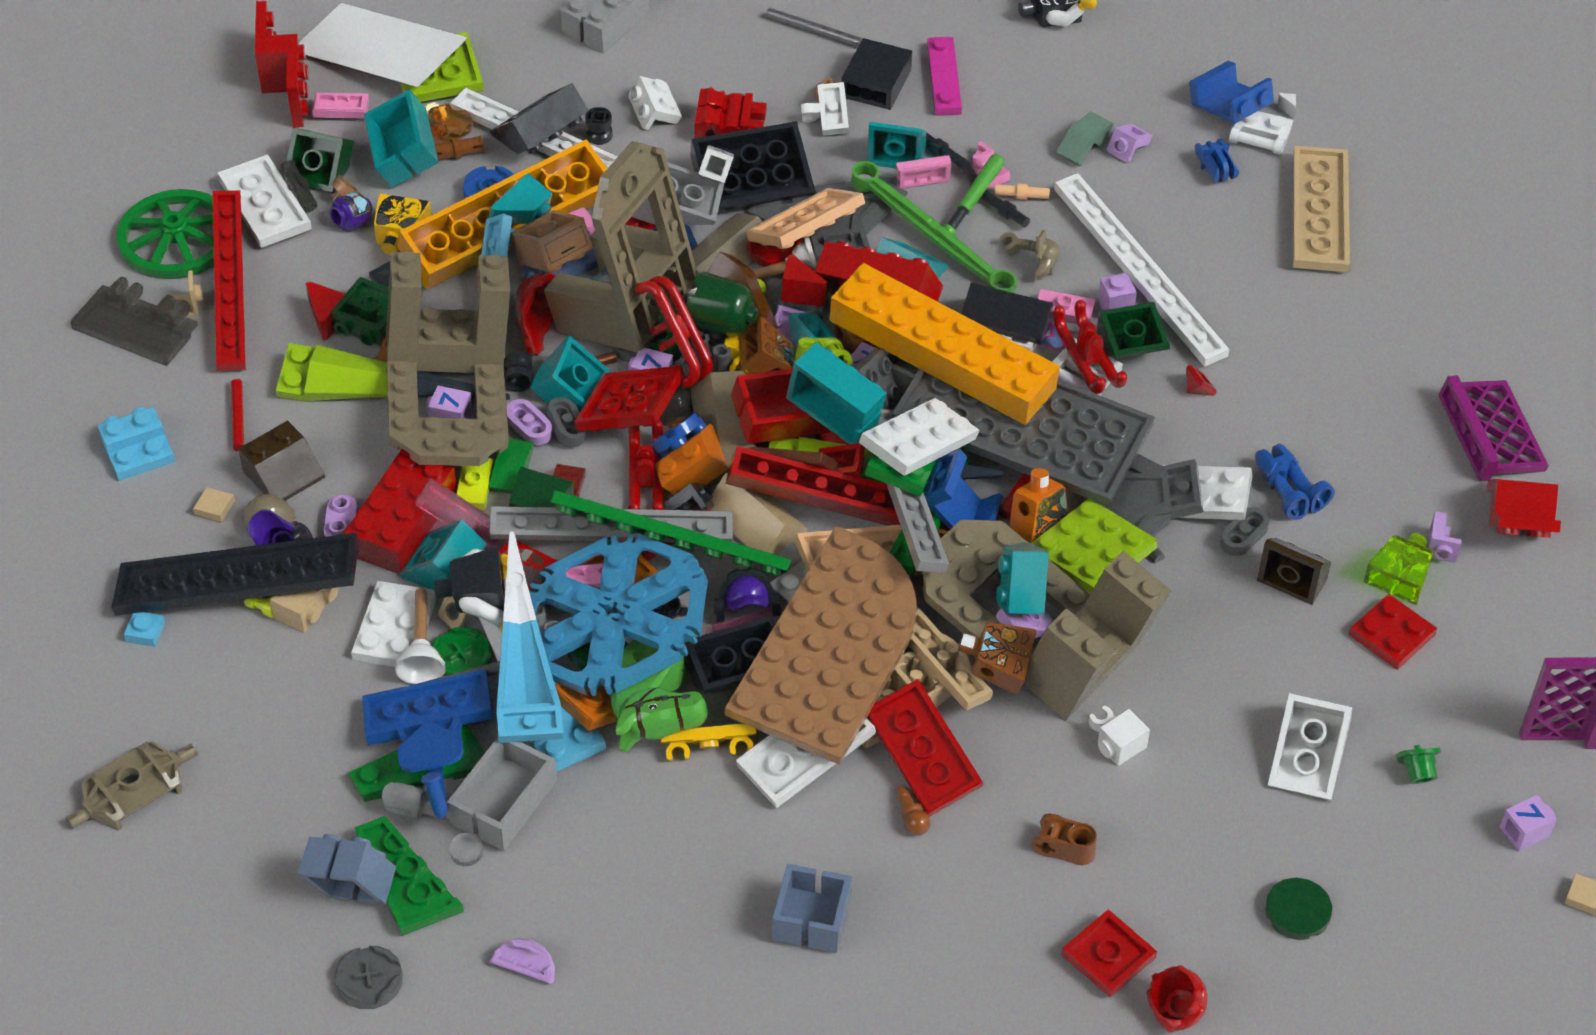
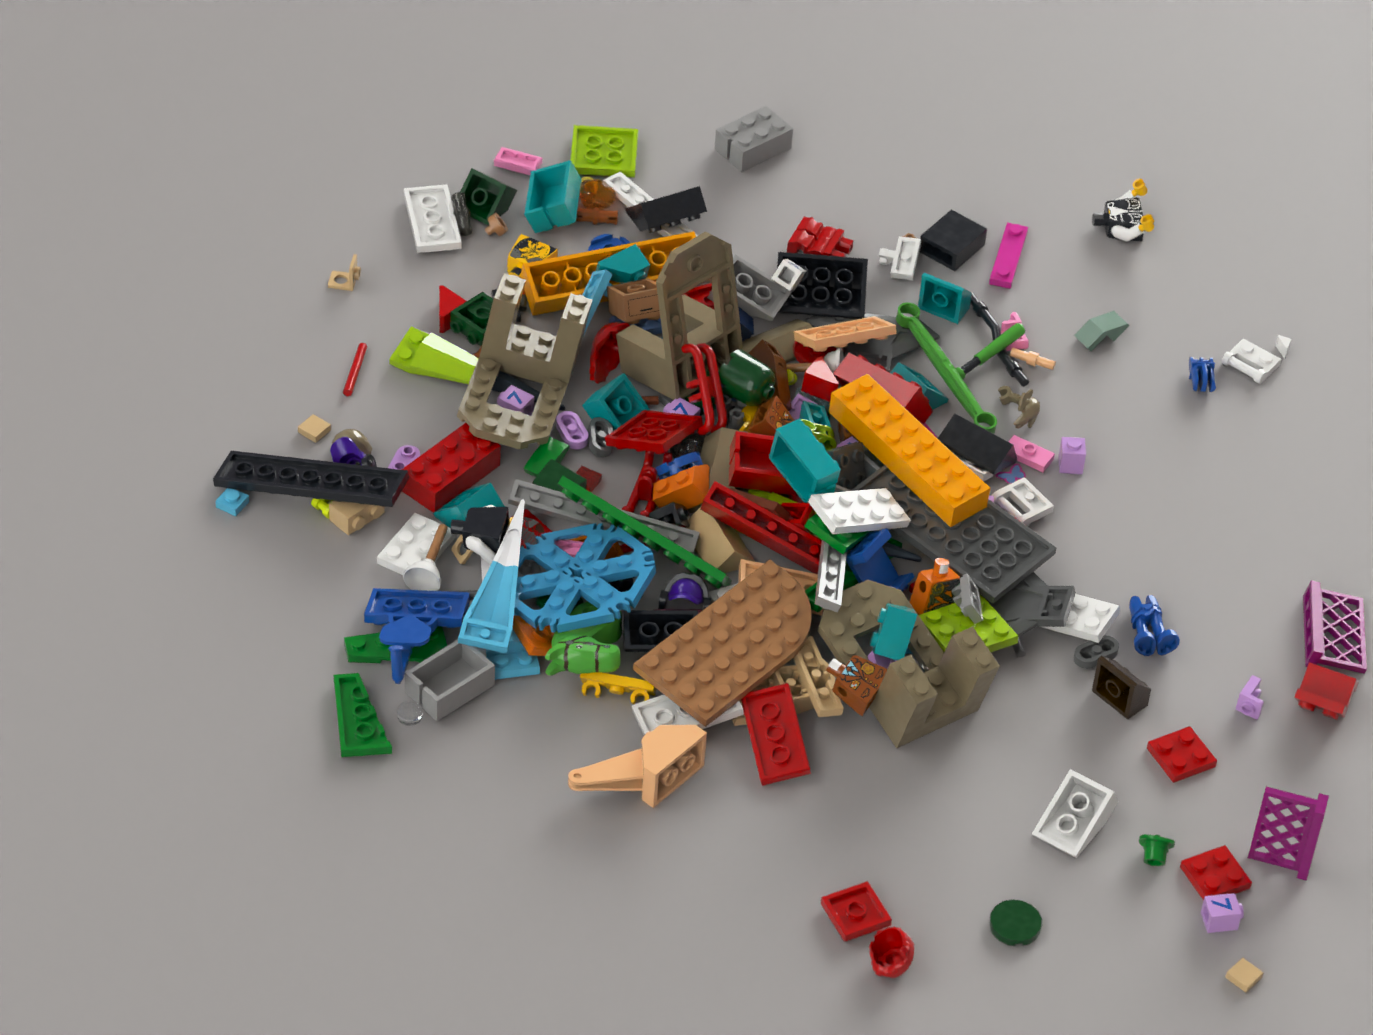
camera: 15 degrees right, 5 degrees down
dark tan plate [66,742,198,830] -> none
clear smoke hinge [70,276,198,366] -> none
medium azure plate [97,407,175,481] -> none
green wheel [116,189,214,278] -> none
red plate [212,190,246,371] -> none
slope [238,420,325,501] -> none
red bracket [255,1,309,128] -> none
sand blue piece [298,834,396,904] -> none
white sticker [299,3,467,87] -> none
dark purple head [330,192,373,231] -> none
dark grey tile [335,946,403,1009] -> none
light grey arm [382,782,450,821] -> none
clear pink tile [414,478,499,550] -> none
green tile [431,627,492,676] -> none
neon yellow plate [455,458,494,510] -> none
lavender plate [489,938,555,984] -> none
black wheel [504,351,533,392] -> none
black wheel [585,107,613,145] -> none
white bracket [628,76,682,130] -> none
flat silver bar [766,8,863,47] -> none
sand blue piece [772,864,852,953] -> none
bright pink plate [896,155,951,188] -> none
dark orange bar [897,785,930,836] -> none
dark orange piece [1031,813,1097,866] -> none
red piece [1053,300,1127,394] -> none
white plate [1054,173,1229,367] -> none
white brick [1088,706,1150,766] -> none
dark green slope [1096,302,1170,359] -> none
lavender bracket [1107,123,1153,162] -> none
red slope [1186,365,1217,396] -> none
blue panel [1189,60,1274,124] -> none
tan plate [1293,145,1350,272] -> none
clear neon green torso [1363,533,1433,606] -> none
none -> light nougat slope [568,725,707,808]
none -> light grey plate [952,573,983,624]
none -> red plate [1180,845,1252,901]

